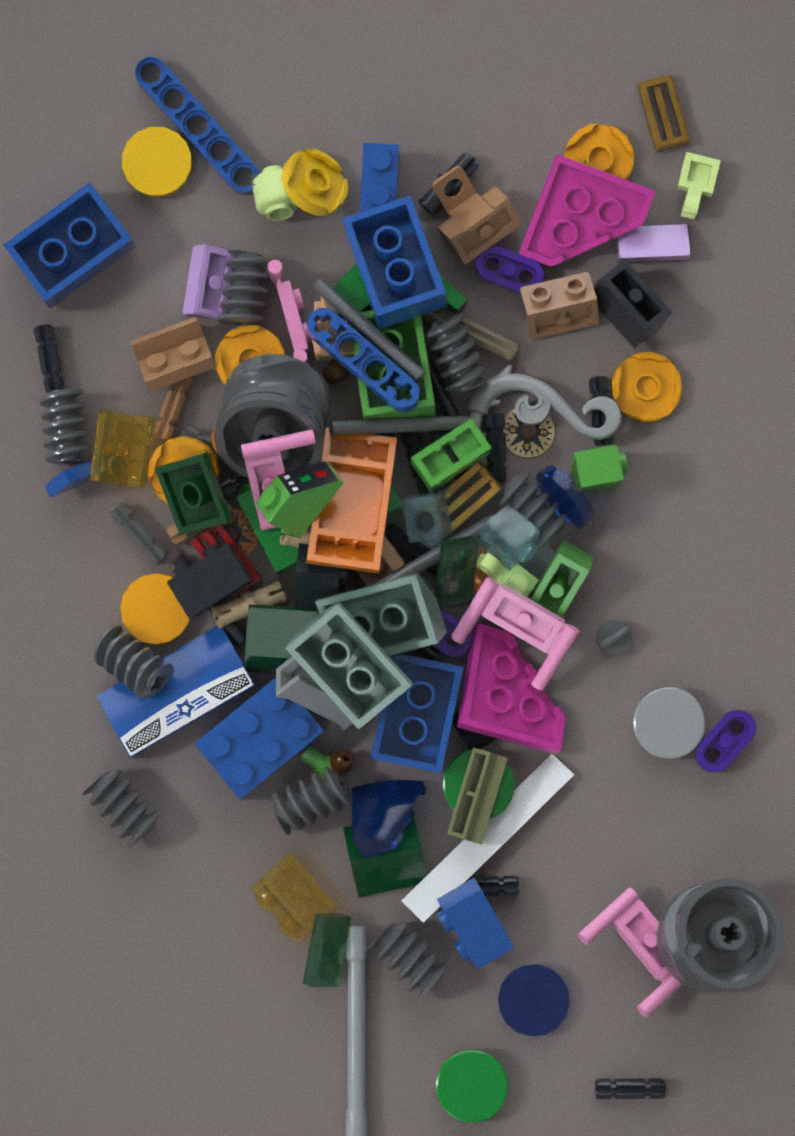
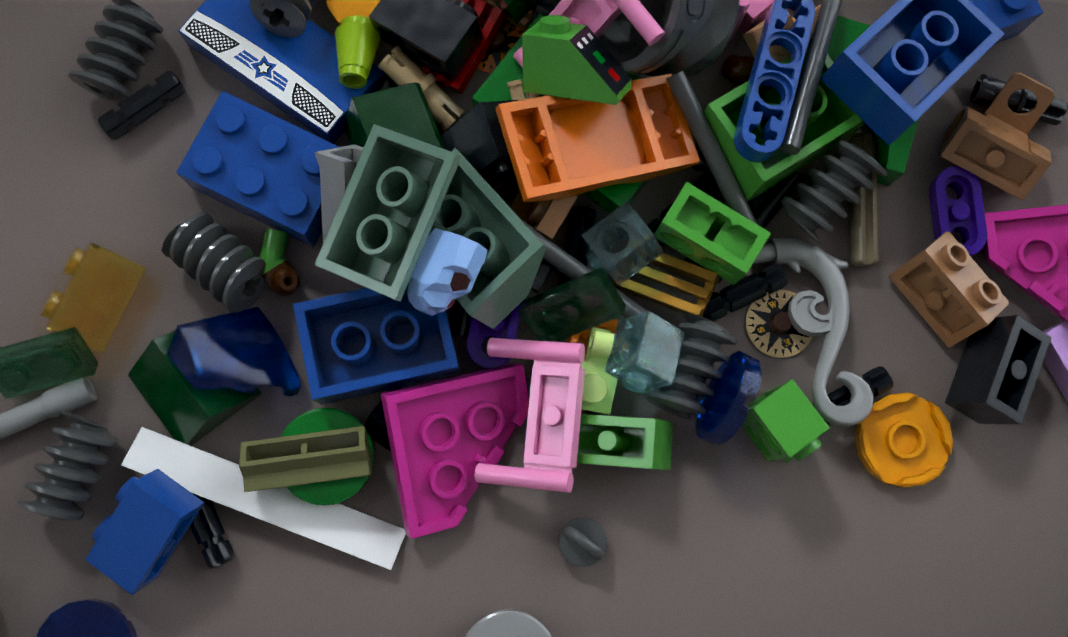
camera: 60 degrees right, 5 degrees down
none -> black axle [98,71,186,140]
none -> lime cone [335,15,381,89]
none -> light blue rock [407,228,488,316]

